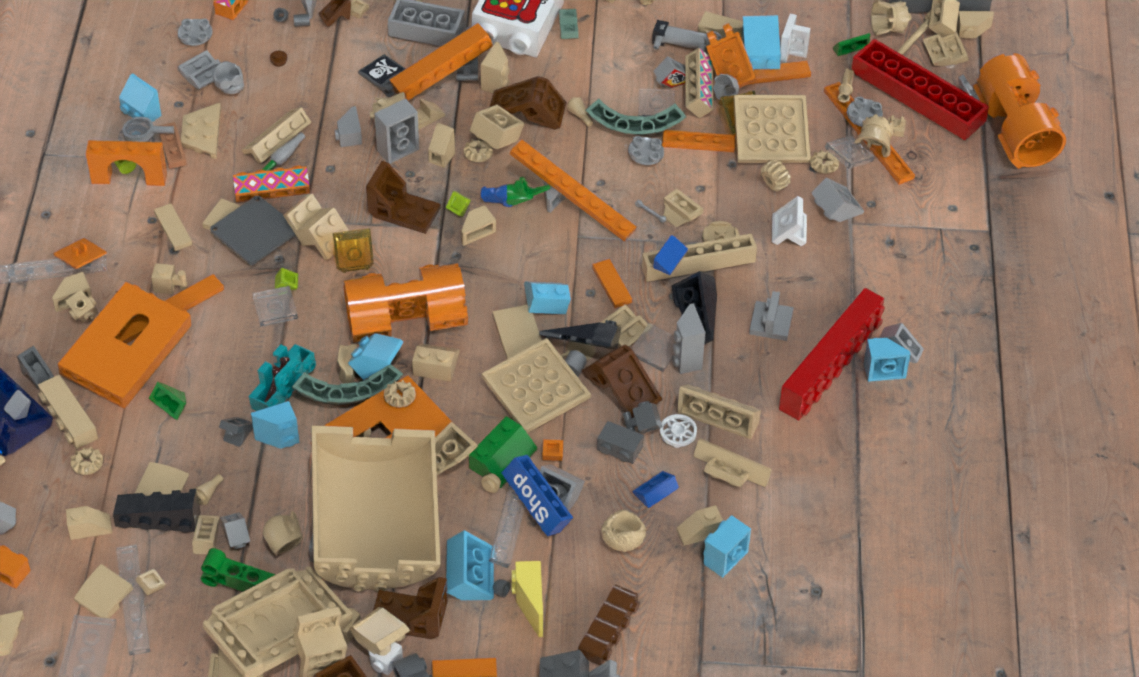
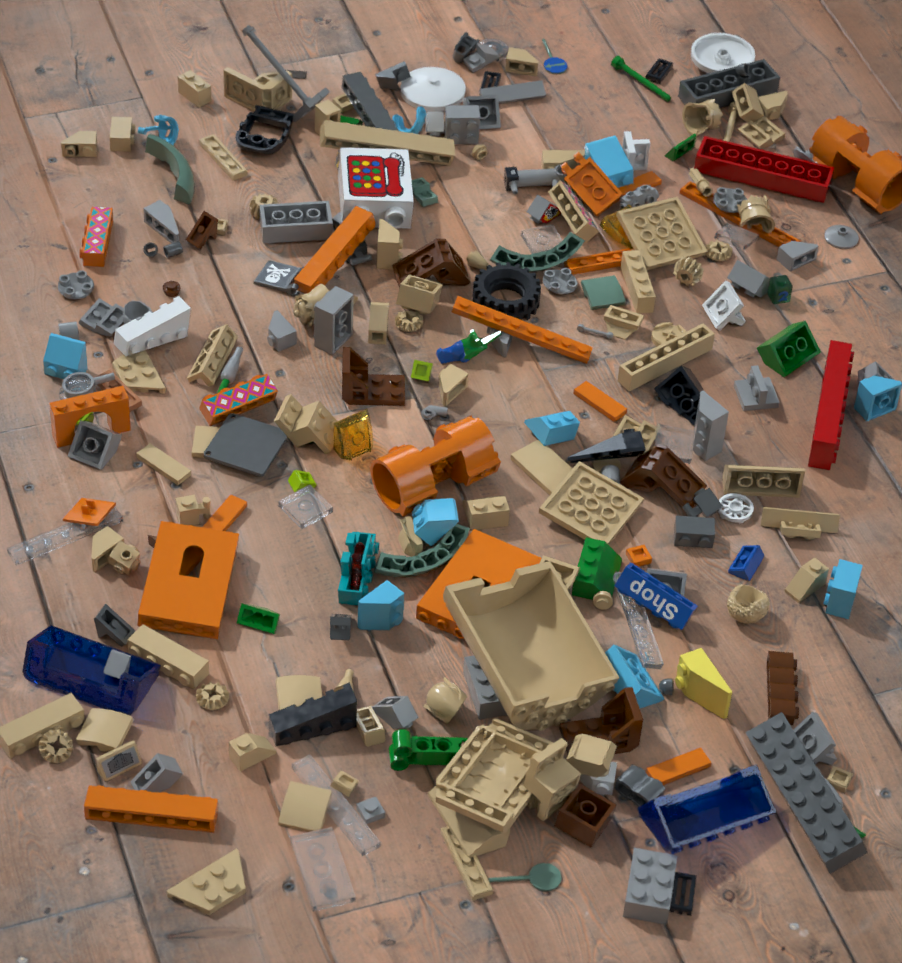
camera: 25 degrees left, 5 degrees down
tan gear [384,380,416,407] -> none
blue slope [653,235,688,275] -> none
light grey hair [712,74,739,102] -> none
none -> light grey brick [58,321,79,340]
none -> light grey slope [68,420,122,469]
none -> white wedge [114,296,191,356]
none -> light grey plate [356,797,385,825]
none -> light grey arm [421,405,448,420]
none -> black tyre [472,262,541,320]
none -> sand green slope [581,275,626,310]
none -> light grey brick [620,185,659,210]
none -> tan brick [621,250,656,314]
none -> green slope [757,320,821,377]
none -> clear green brick [767,275,793,305]
none -> light grey slope [777,241,819,271]
none -> light grey dish [824,225,859,249]

